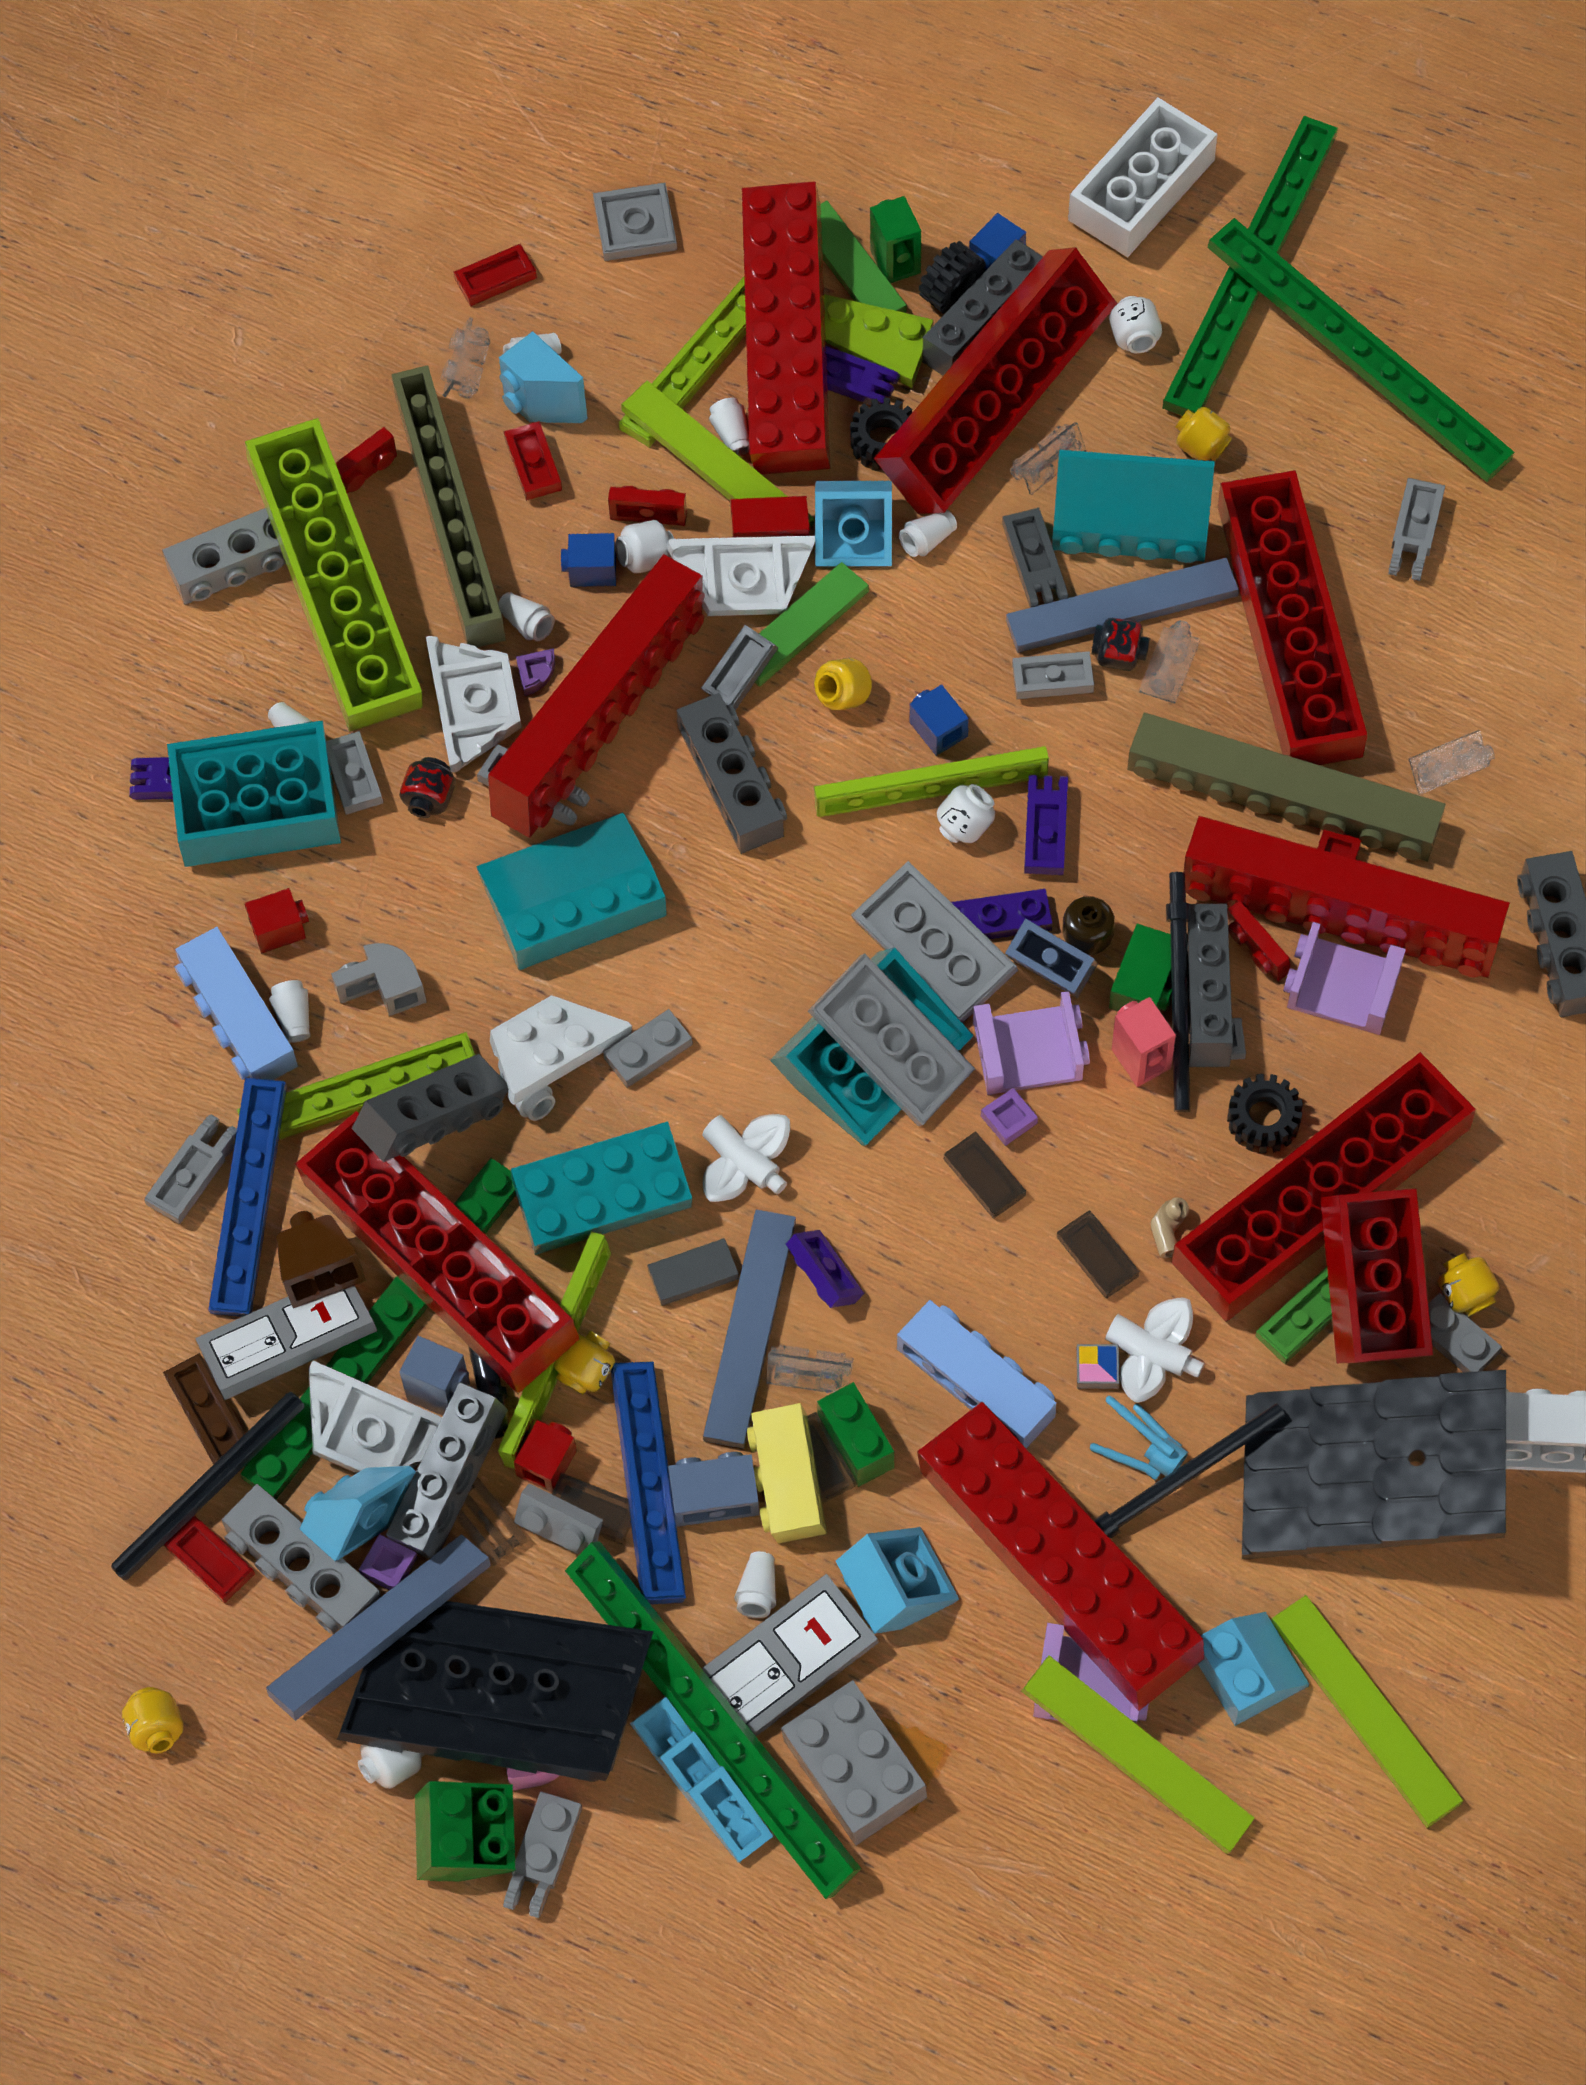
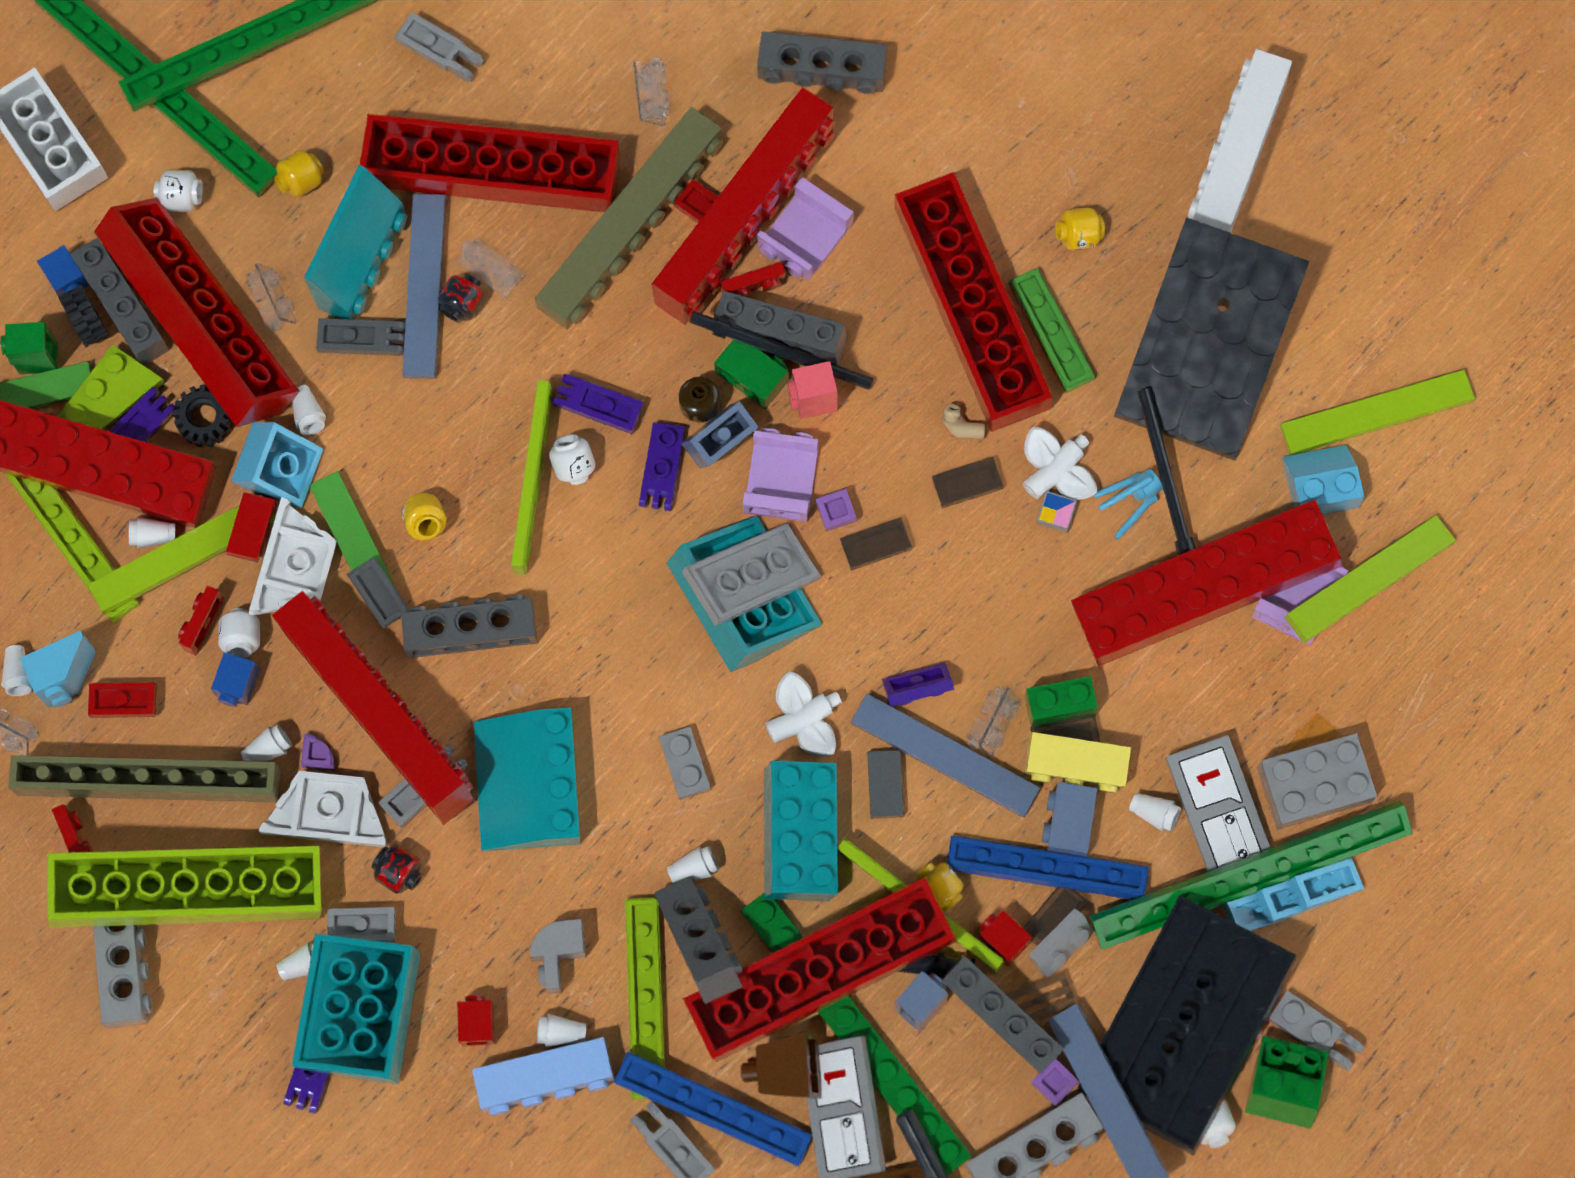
camera: 70 degrees left, 10 degrees up
medium azure slope [300,1466,416,1562] -> none
white wing [309,1361,442,1473] -> none
white wing [490,995,632,1105] -> none
medium azure slope [836,1527,959,1634] -> none
light grey tile [851,861,1018,1023] -> none
light blue brick [897,1300,1057,1448] -> none
blue brick [909,684,969,756] -> none
light grey plate [1012,651,1094,700] -> none
black tyre [1227,1074,1303,1154] -> none
red brick [1320,1188,1433,1364] -> none
light grey plate [1428,1293,1502,1372] -> none

